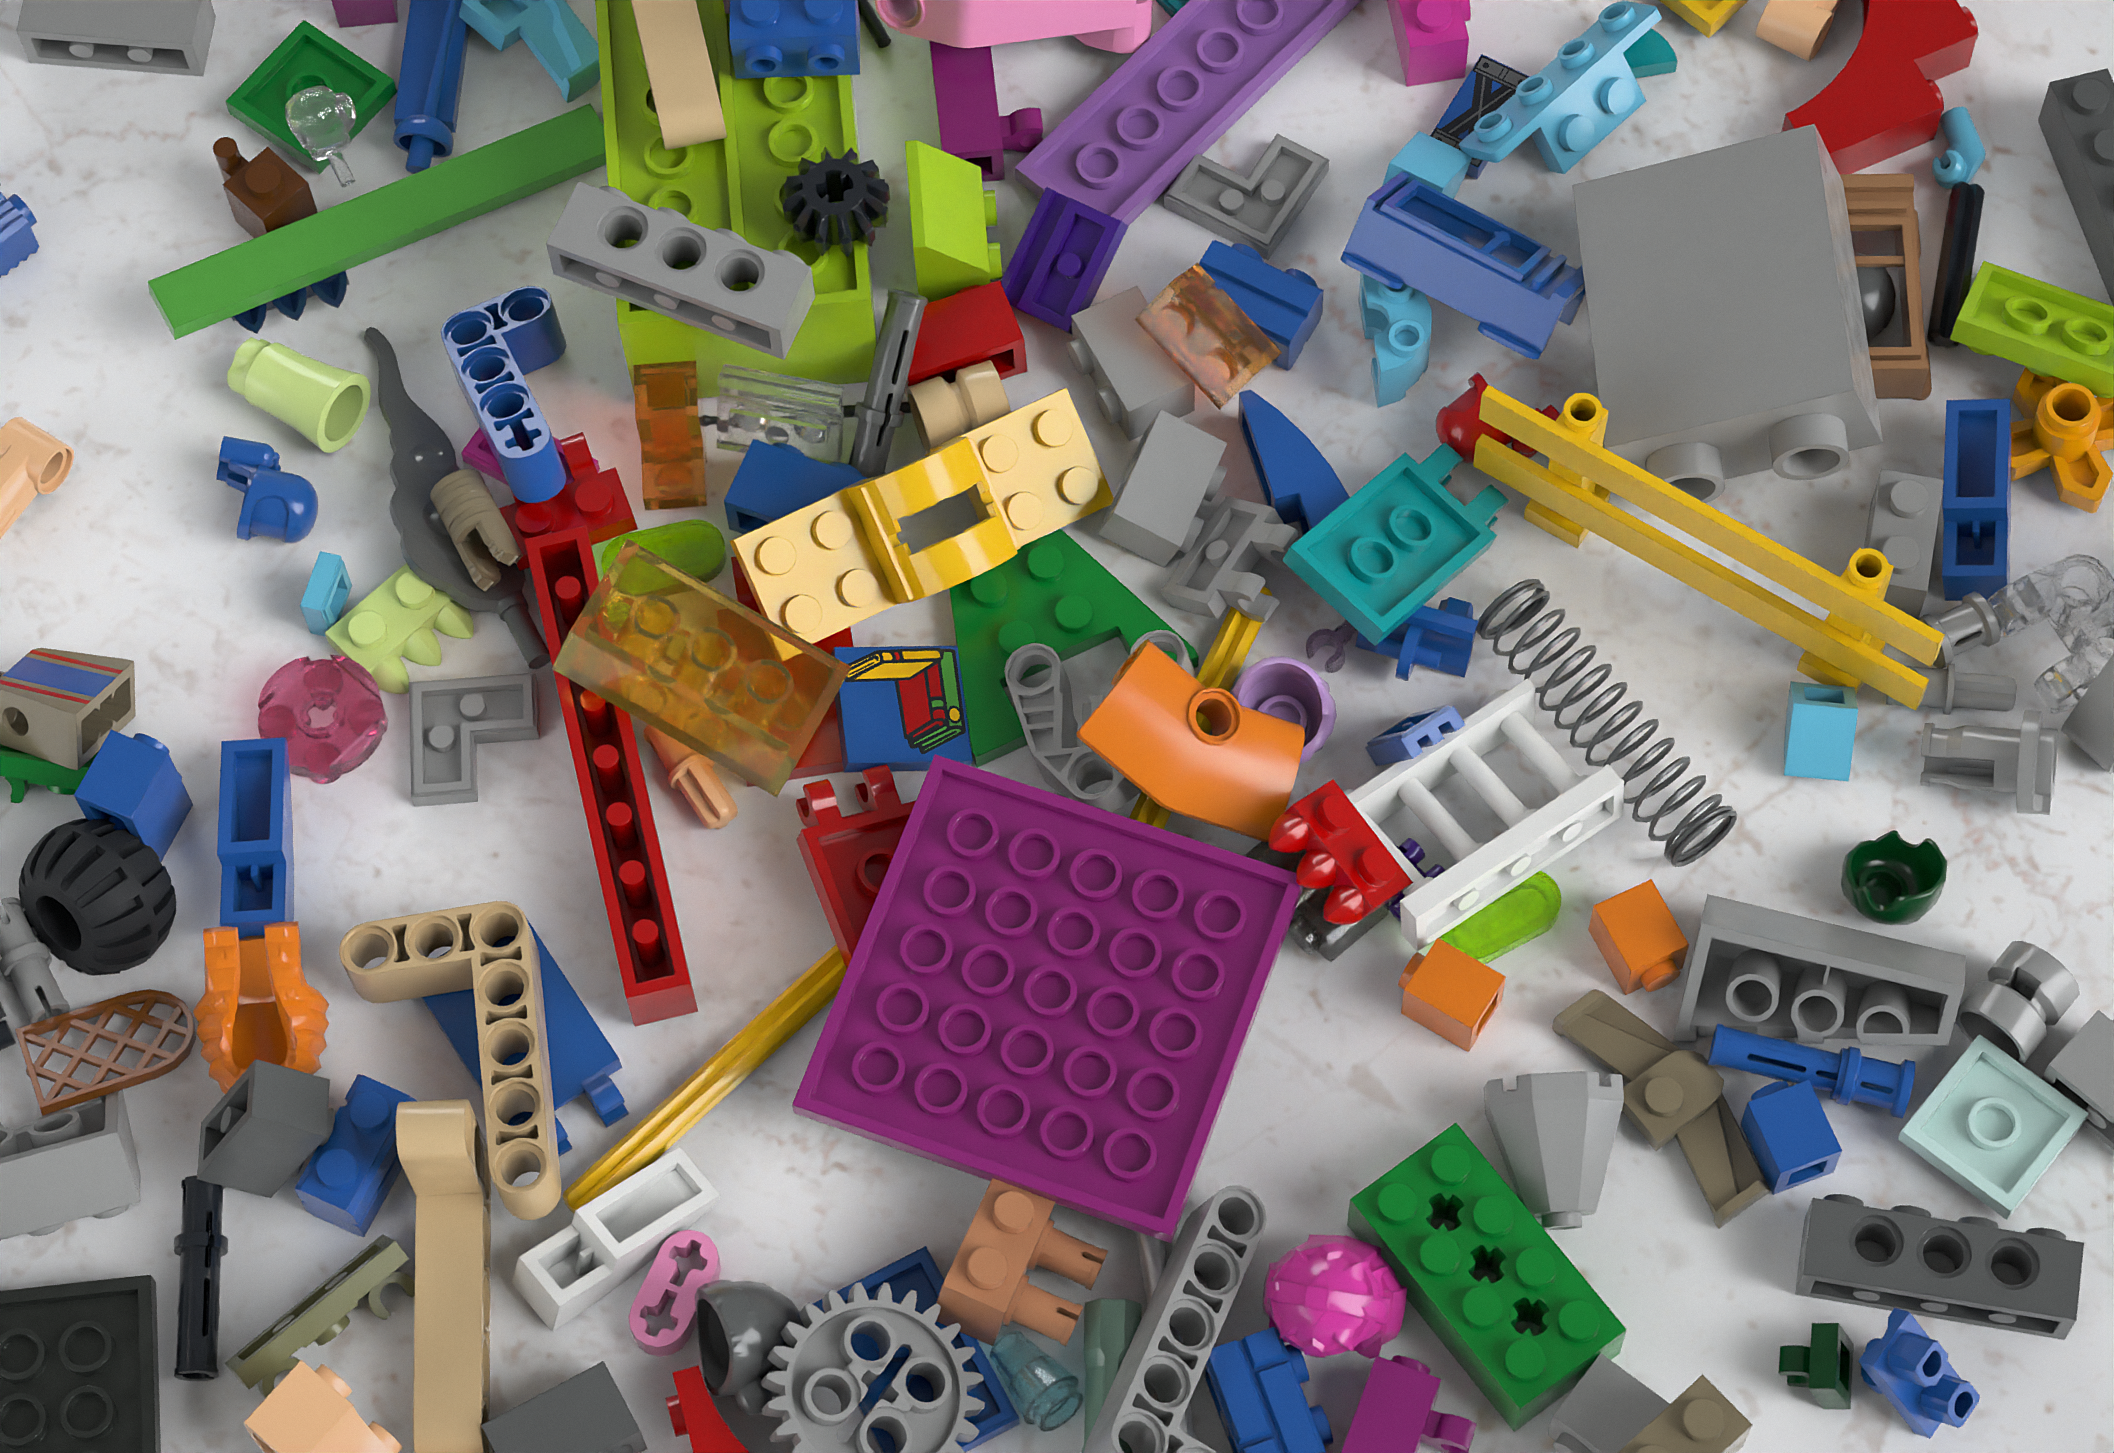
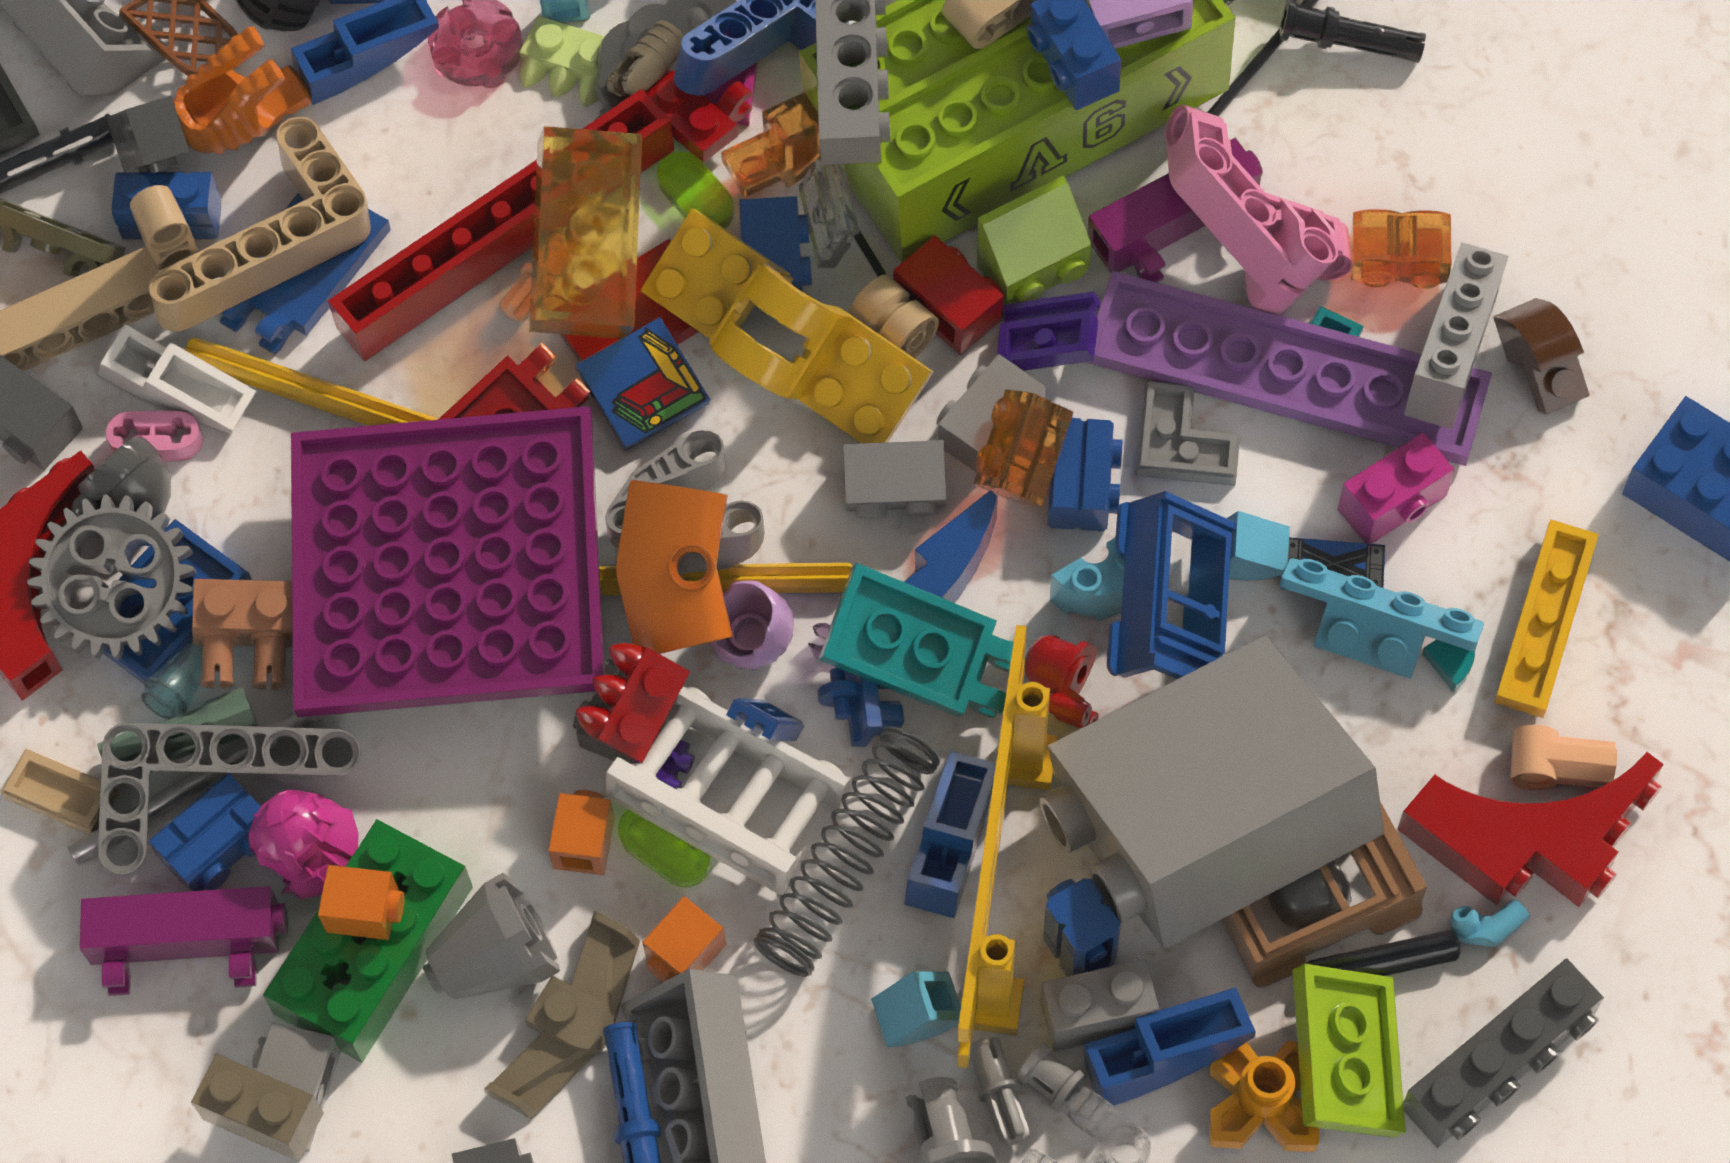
camera: 65 degrees right, 0 degrees up
light grey tile [409,673,540,807] -> none
black gear [783,146,890,257] -> none
dark grey pin [847,289,928,478] -> none
green wing [949,529,1199,768] -> none
light grey plate [1160,496,1299,622] -> none
blue brick [1740,1080,1842,1195] -> none
dark green hair [1841,830,1948,925] -> none
none -> orange brick [318,865,404,940]
none -> blue slope [904,751,996,919]
none -> blue brick [1043,878,1121,976]

